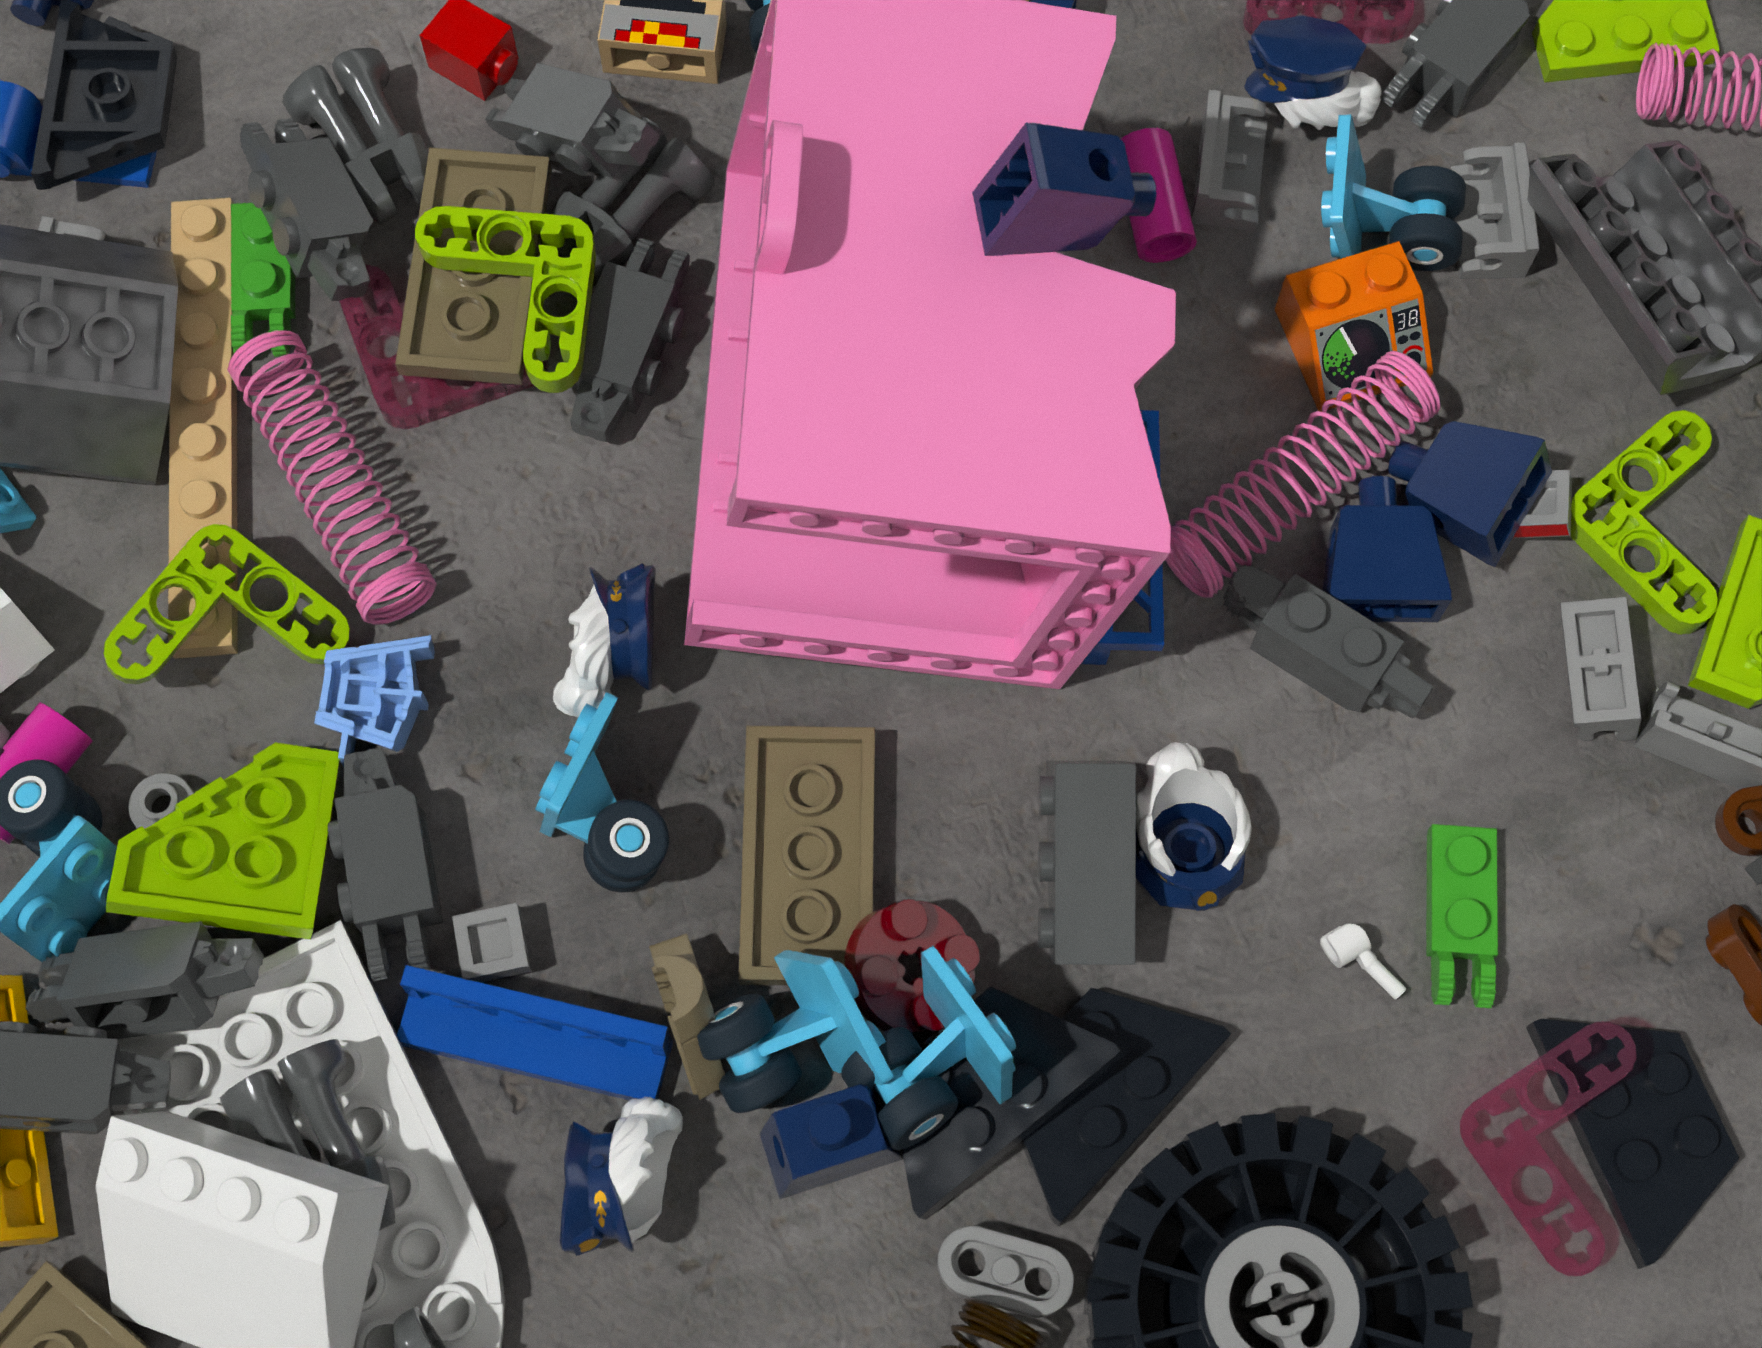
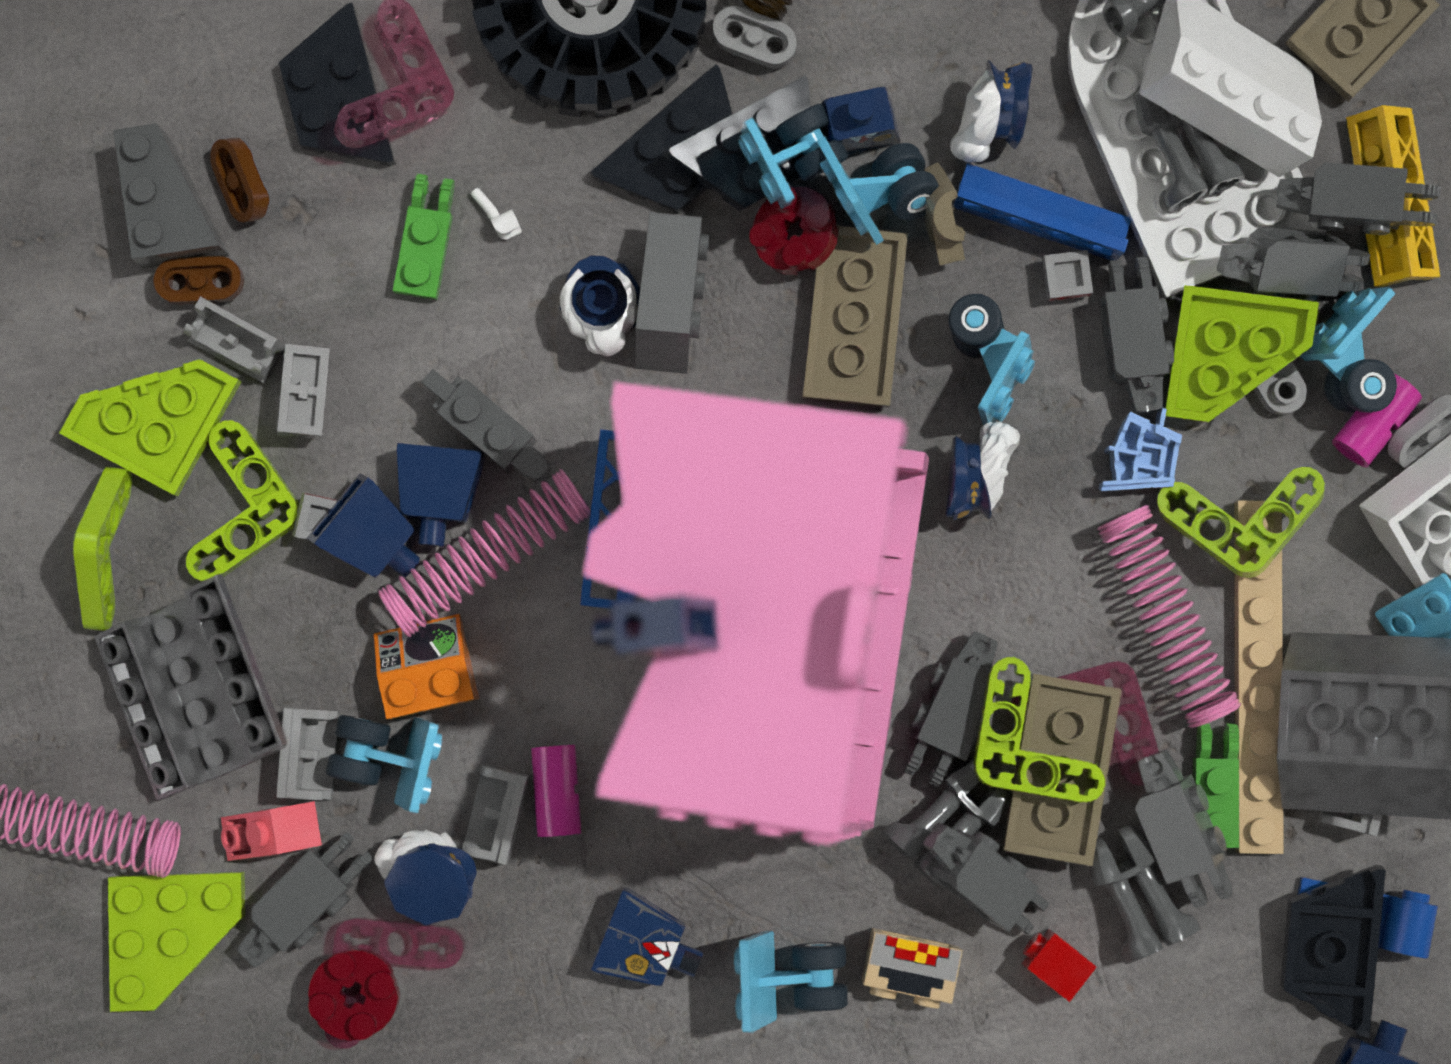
camera: 175 degrees left, 15 degrees up
none -> coral slope [220,801,322,861]

